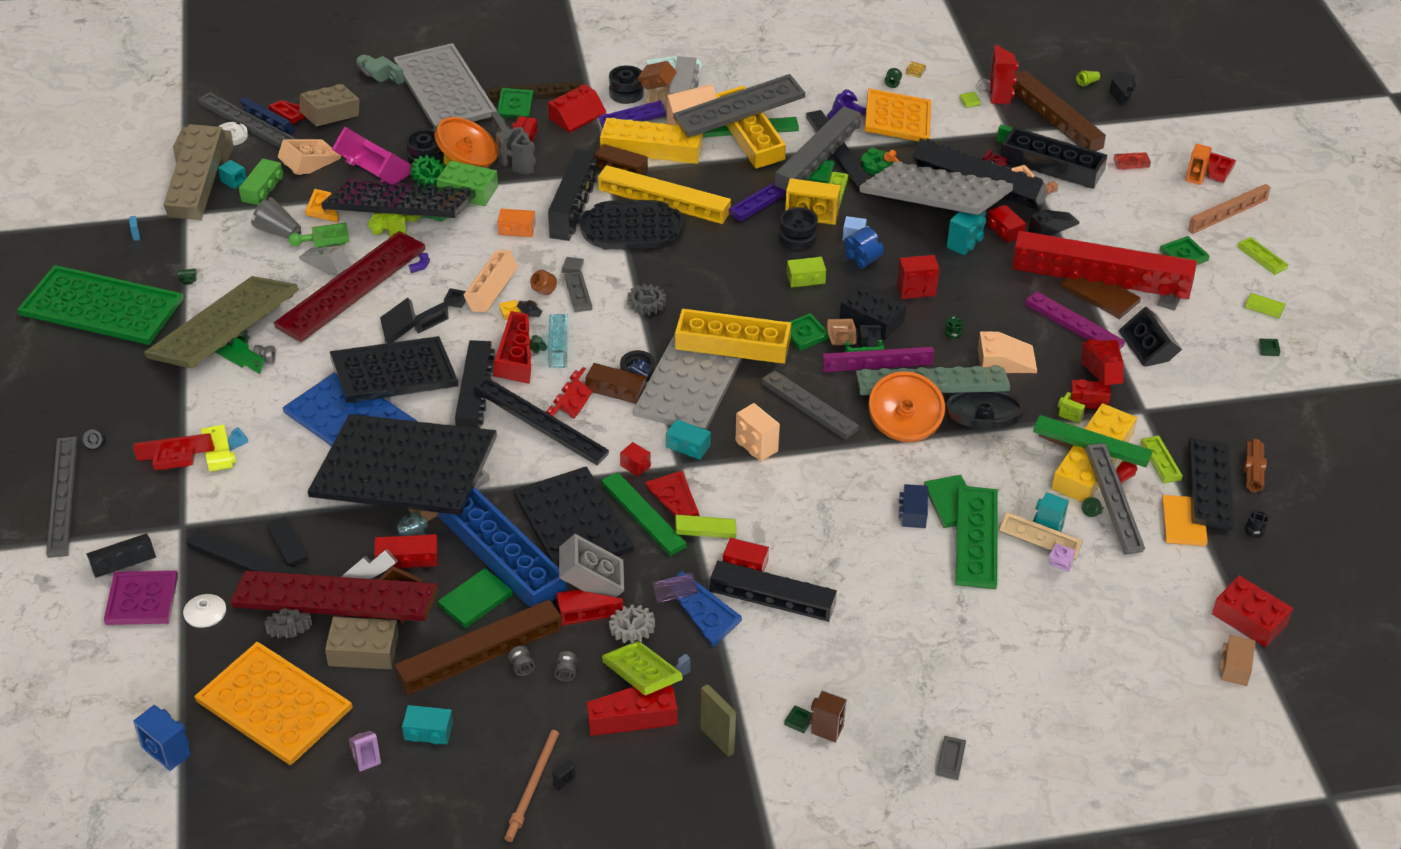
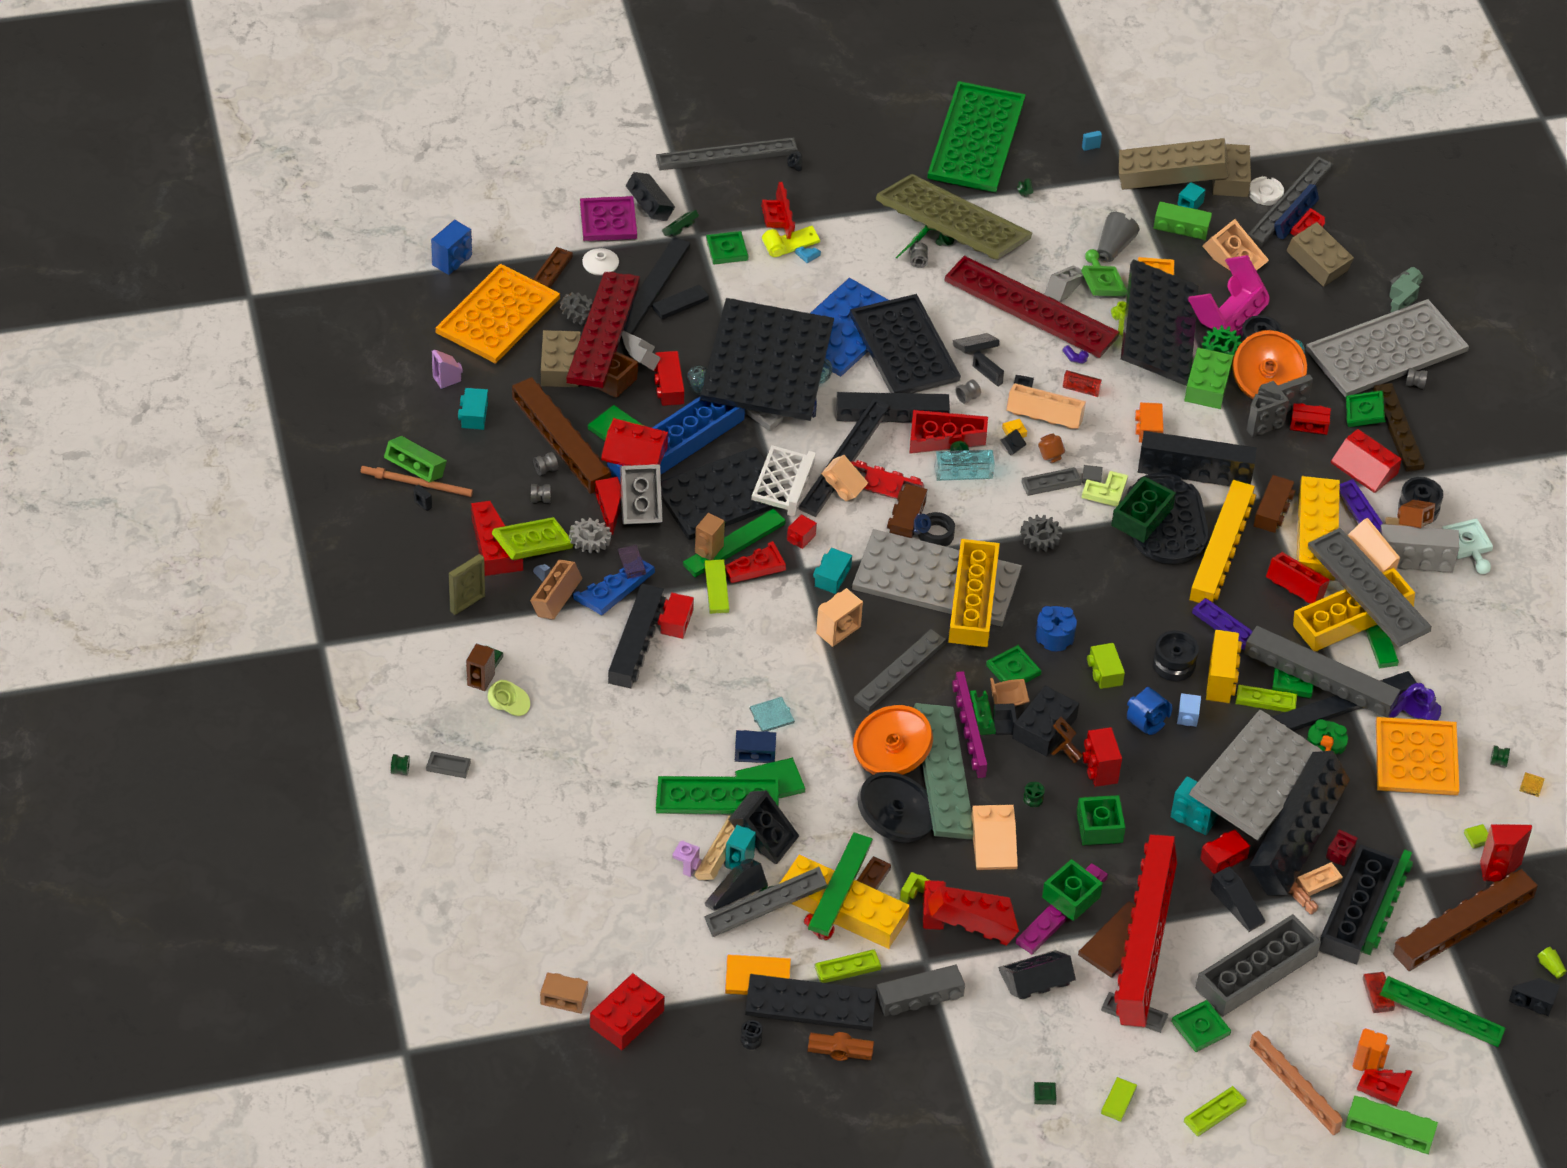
camera: 85 degrees right, 5 degrees up
none -> bright green brick [384,436,447,483]
none -> dark green wheel [391,754,410,776]
none -> yellowish green cap [487,680,530,716]
none -> medium nougat brick [530,560,582,619]
none -> reddish brown tile [533,247,573,288]
none -> red slope [601,418,668,466]
none -> dark green plate [662,210,699,236]
none -> medium nougat brick [695,513,725,560]
none -> black slope [705,859,768,911]
none -> green tile [706,231,749,265]
none -> black slope [728,790,799,864]
none -> clear light blue piece [749,697,795,732]
none -> white fence [751,445,816,517]
none -> light nougat brick [821,455,868,501]
none -> dark grey brick [876,964,965,1017]
none -> flat silver wheel [955,379,981,404]
none -> blue brick [1035,606,1077,651]
none -> green brick [1042,859,1103,921]
none -> reddish brown bracket [1051,717,1083,763]
none -> clear red plate [1063,370,1102,397]
none -> green brick [1076,795,1125,845]
none -> yellowish green plate [1082,471,1128,507]
none -> dark green brick [1111,476,1176,543]
none -> dark grey brick [1195,914,1321,1016]
none -> red brick [1266,552,1330,604]
none -> bright green brick [1345,1095,1438,1154]
none -> green tile [1380,976,1506,1047]
none -> flat silver wheel [1406,368,1428,389]

